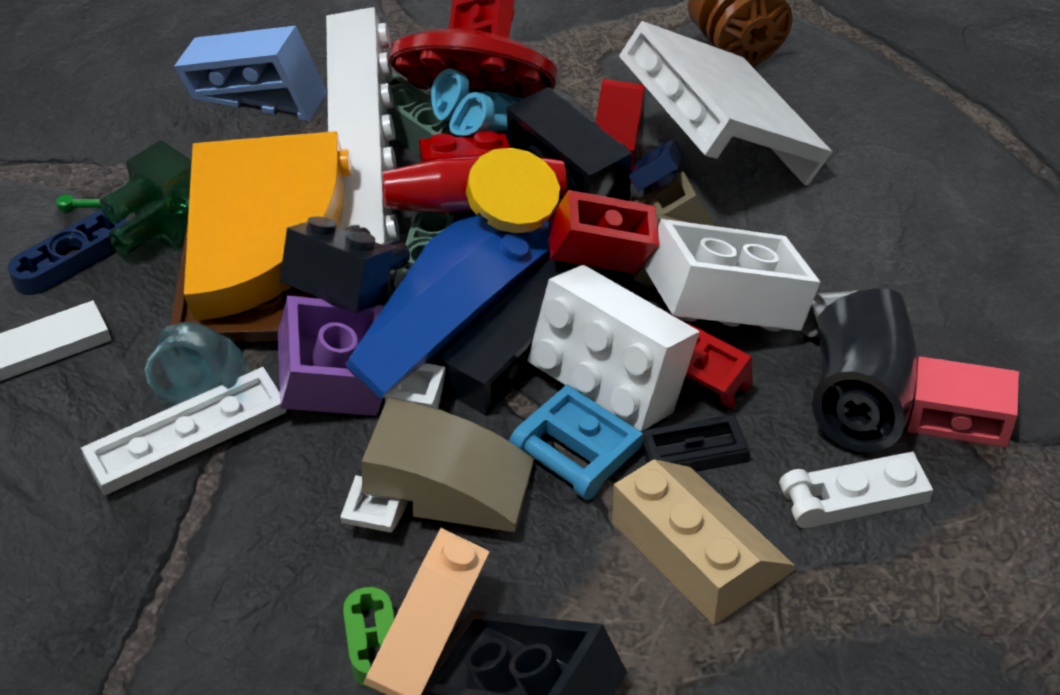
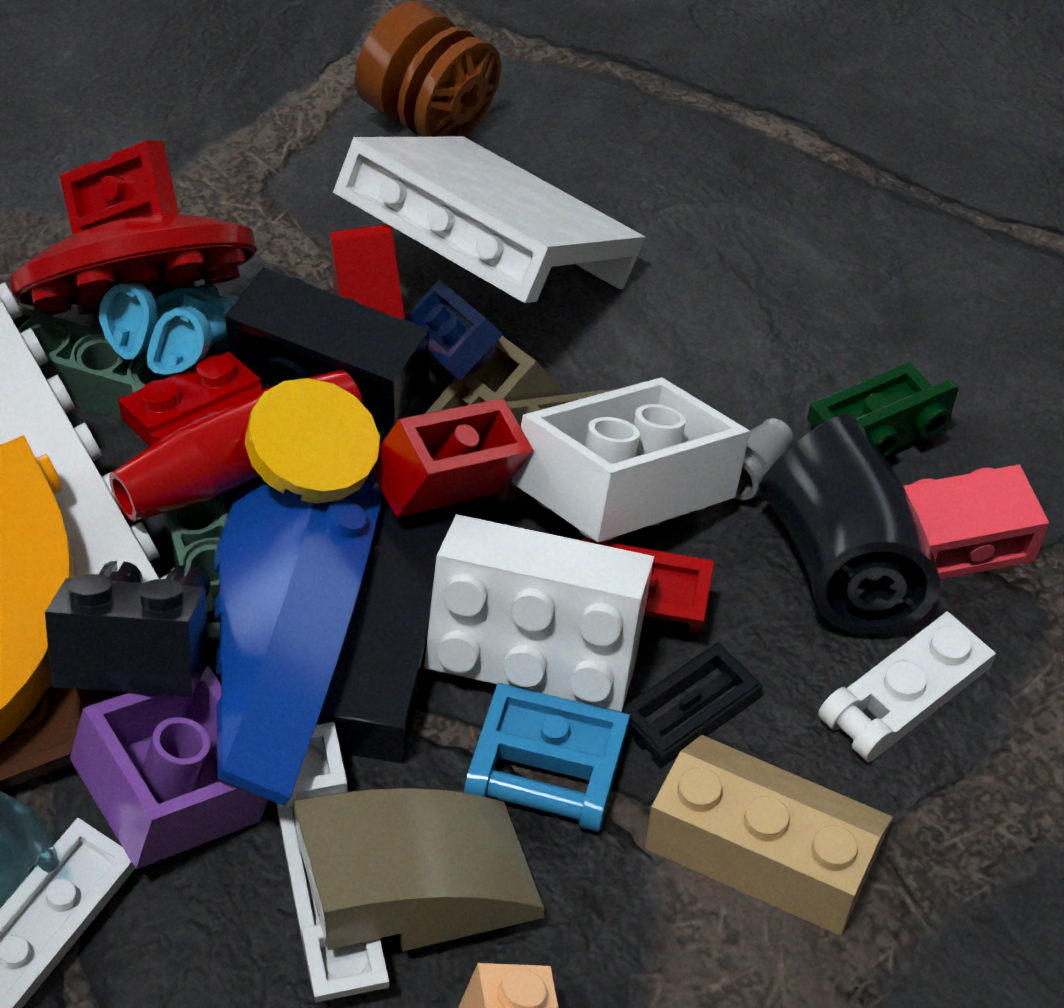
camera: 30 degrees left, 5 degrees up
none -> dark green bracket [807,361,959,457]

